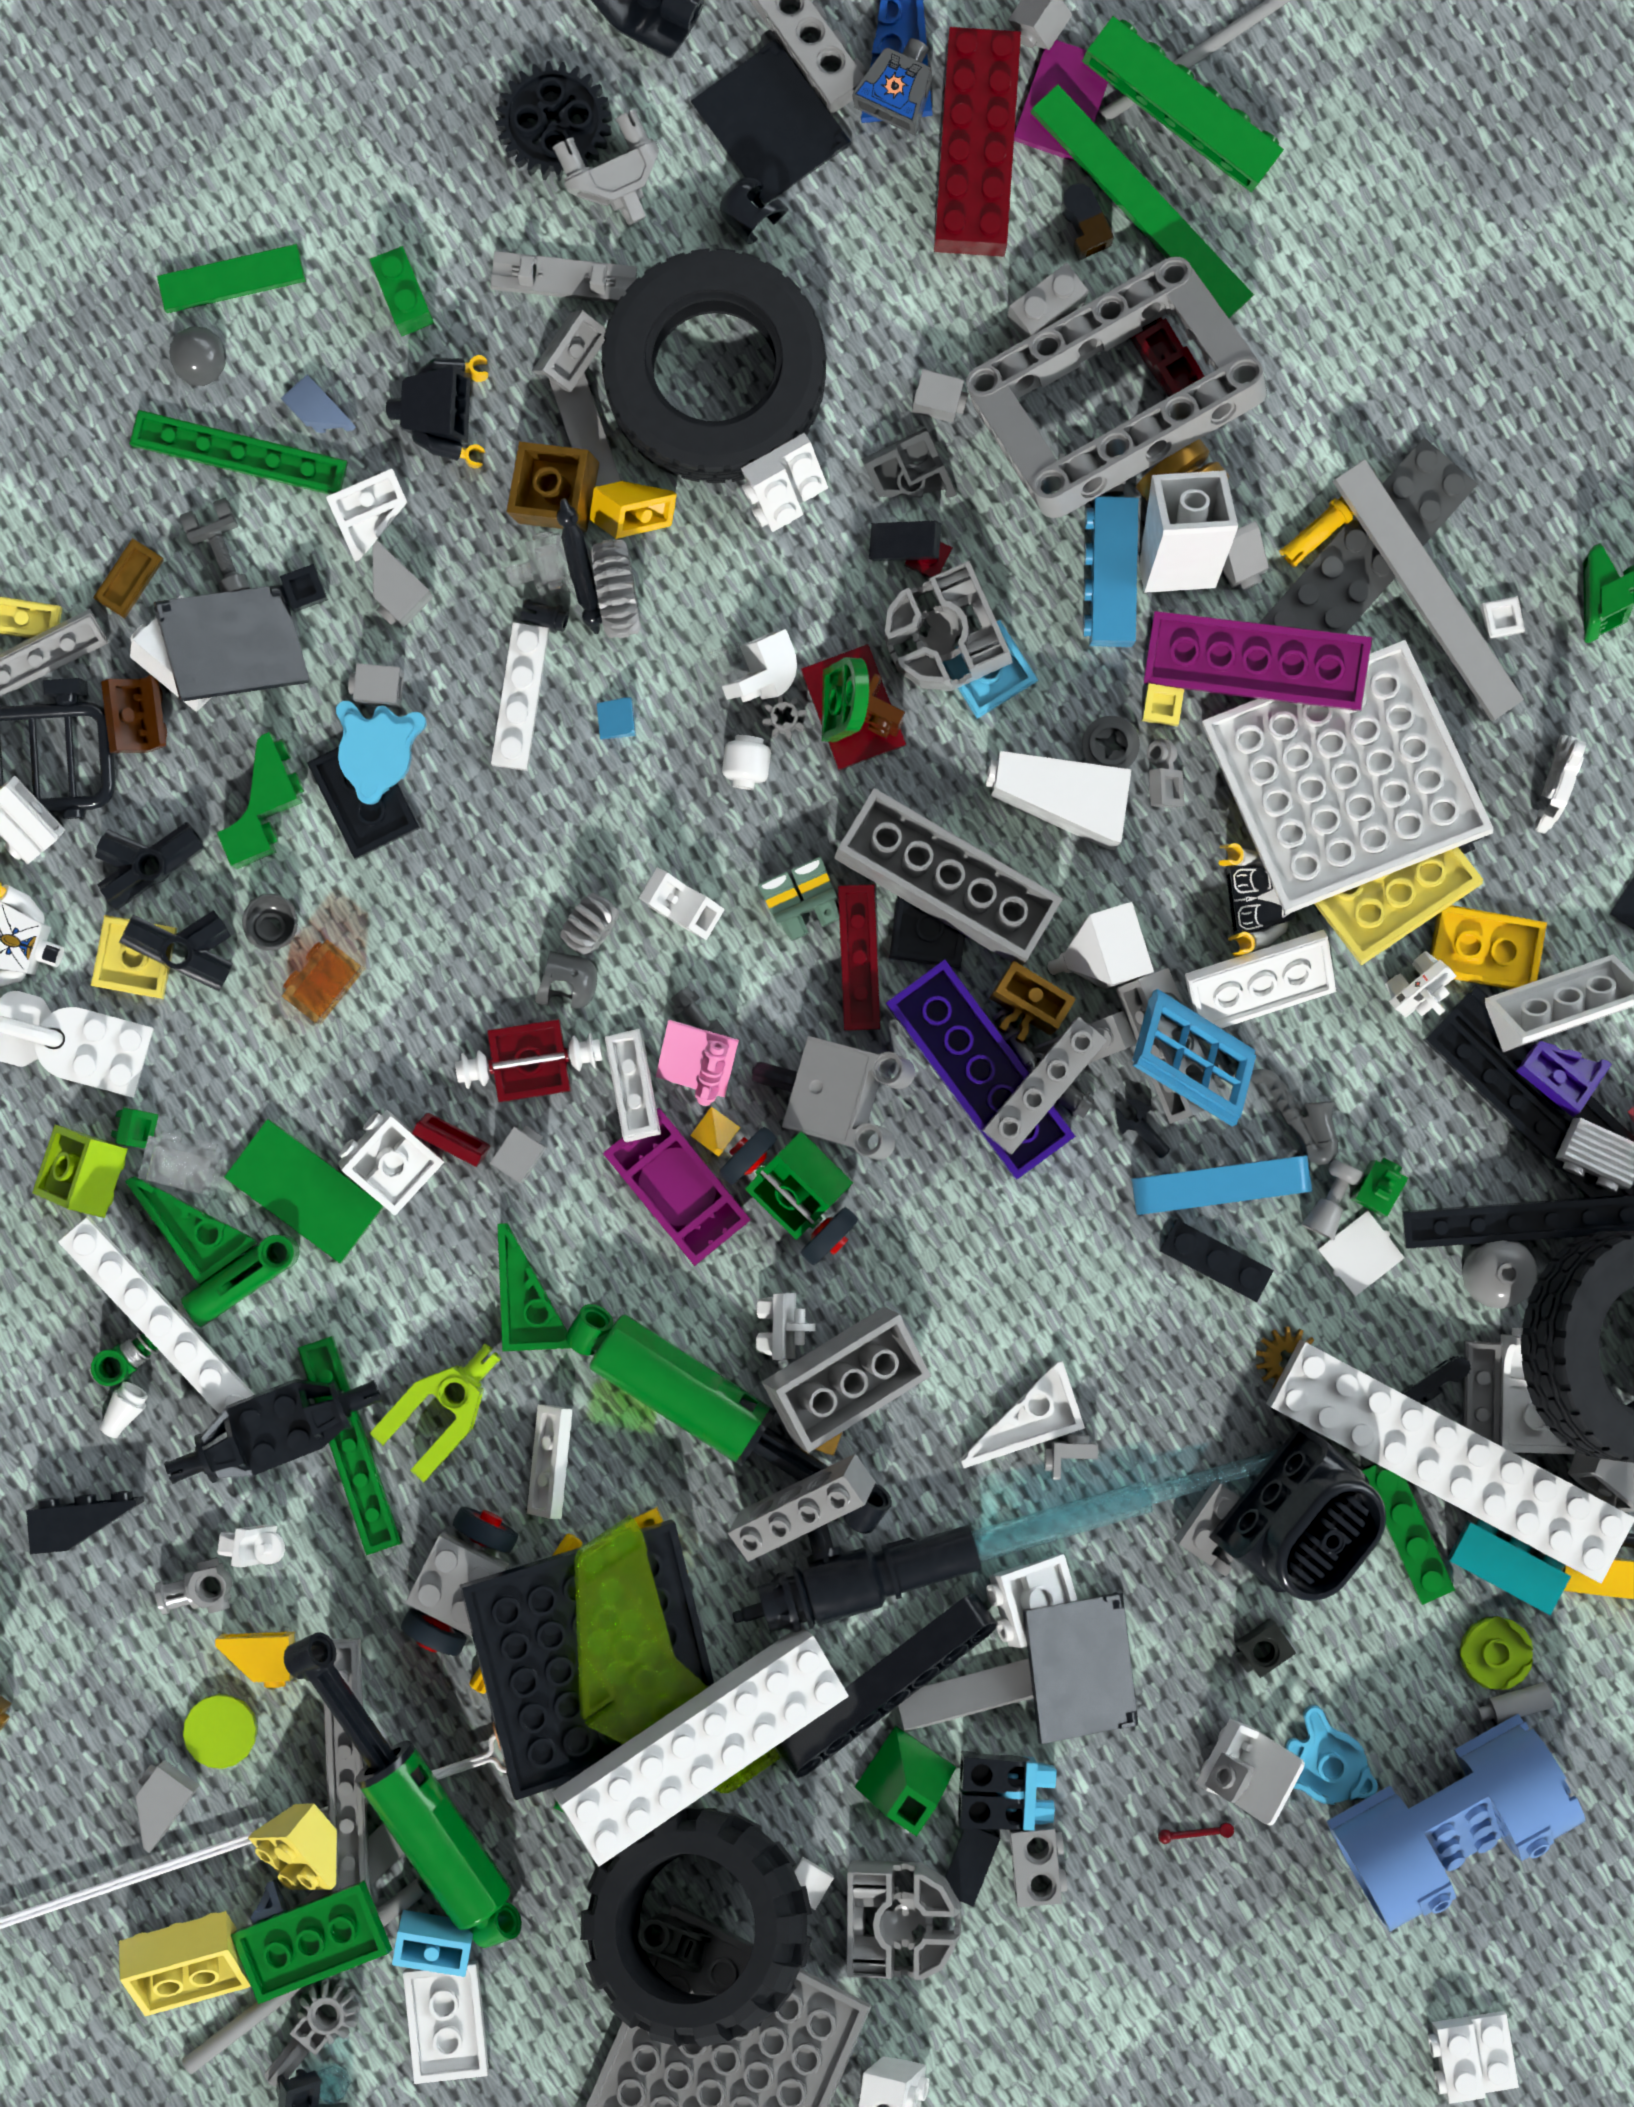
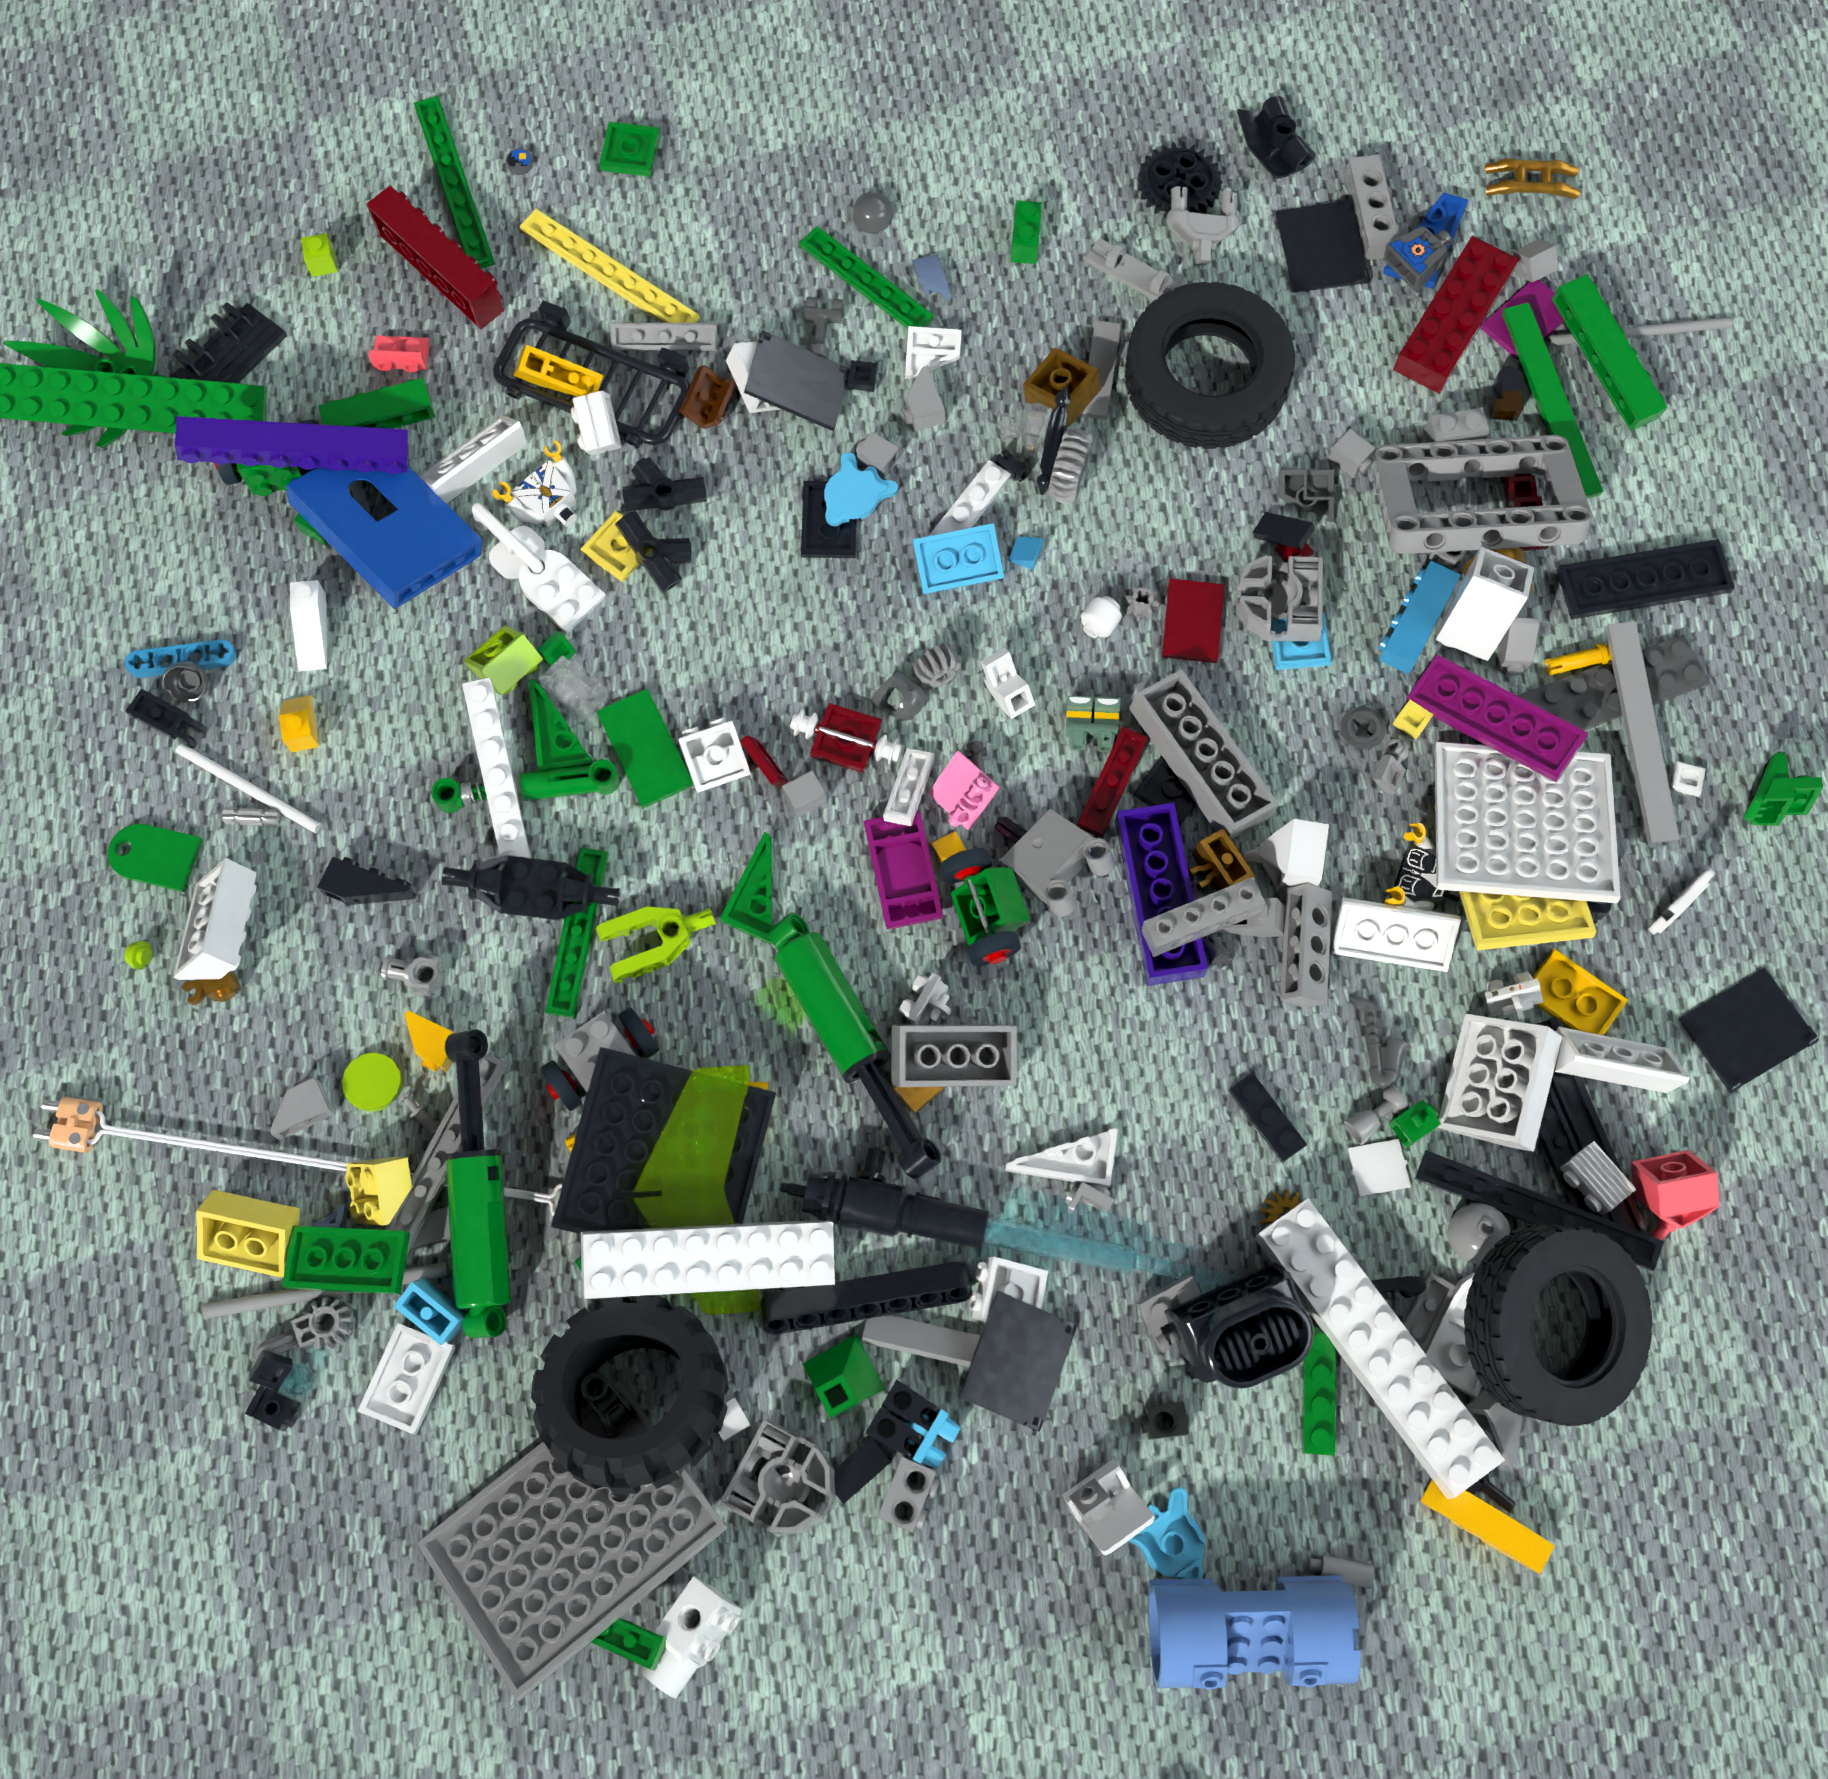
camera: 30 degrees right, 15 degrees down
pearl gold tile [93,538,164,619] -> none
white cone [99,1382,148,1438] -> none
green tile [157,244,306,314] -> none
green arch [217,732,305,869] -> none
white hips [217,1524,285,1568] -> none
dark grey hair [242,894,298,951] -> none
clear orange brick [282,939,366,1025] -> none
black torso [386,355,489,468] -> none
white plate [527,1404,572,1519] -> none
light grey panel [532,310,606,392] -> none
yellow slope [589,481,677,539] -> none
black helmet [720,177,789,244] -> none
white brick [722,629,797,702] -> none
light grey brick [728,1454,876,1562] -> none
white plate [741,433,828,532] -> none
green tile [822,657,869,742] -> none
reddish brown bracket [864,674,905,738] -> none
white slope [986,751,1131,850] -> none
black bar [1115,1098,1170,1158] -> none
dark azure beam [1131,1155,1312,1215] -> none
dark azure piece [1132,989,1256,1126] -> none
dark red hinge [1158,1822,1234,1844] -> none
teal brick [1447,1519,1571,1616] -> none
lime tile [1459,1616,1533,1690] -> none
dark purple wing [1516,1041,1612,1117] -> none
none -> light grey piece [398,1091,439,1136]
none -> medium azure plate [912,523,1004,595]
none -> white slope [1437,1014,1562,1152]
none -> black plate [1556,539,1735,620]

